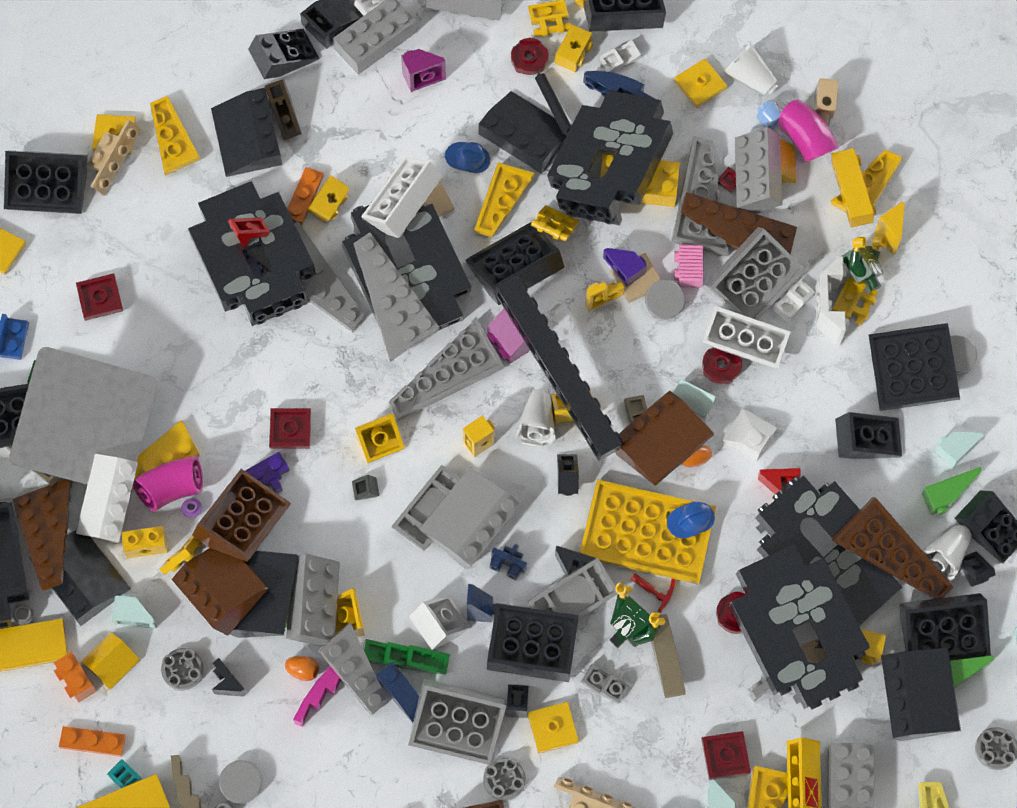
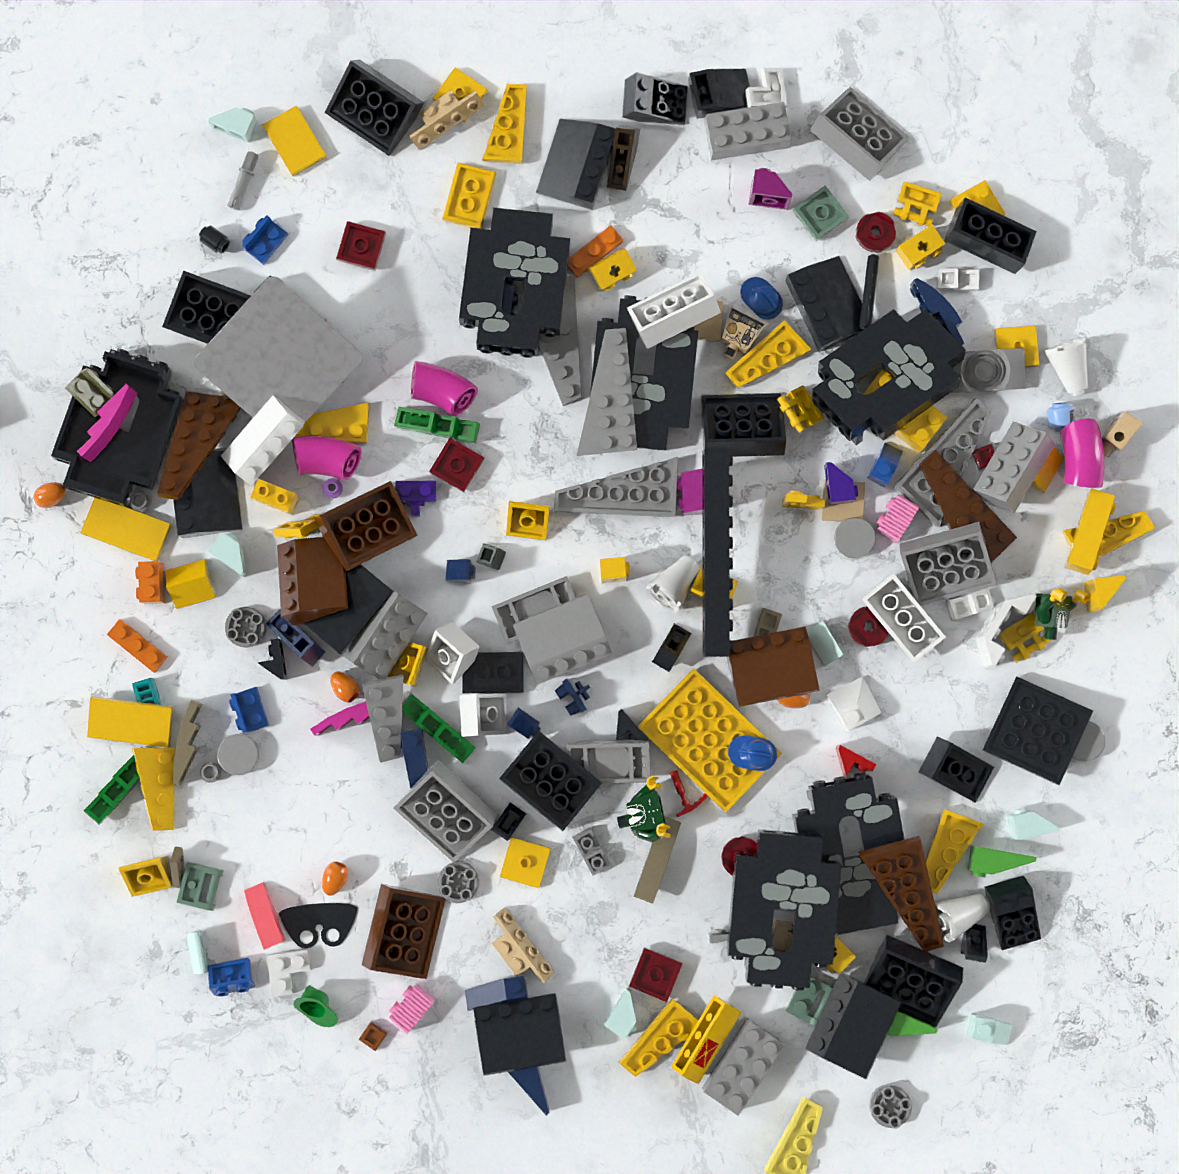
camera: 30 degrees right, 15 degrees up
red slope [228,217,270,248] -> none
none -> blue bracket [229,687,270,733]
none -> dark blue slope [266,609,326,667]
none -> green slope [394,407,480,443]
none -> dark pink brick [411,361,478,416]
none -> white slope [425,622,480,684]
none -> yellow tile [442,162,496,229]
none -> dark blue slope [445,559,476,584]
none -> black tile [462,652,524,694]
none -> torso [720,308,766,360]
none -> sand green plate [786,977,833,1026]
none -> sand green plate [793,185,849,241]
none -> blue slope [867,443,903,487]
none -> yellow wing [926,809,983,894]
none -> light grey slope [951,348,1026,393]

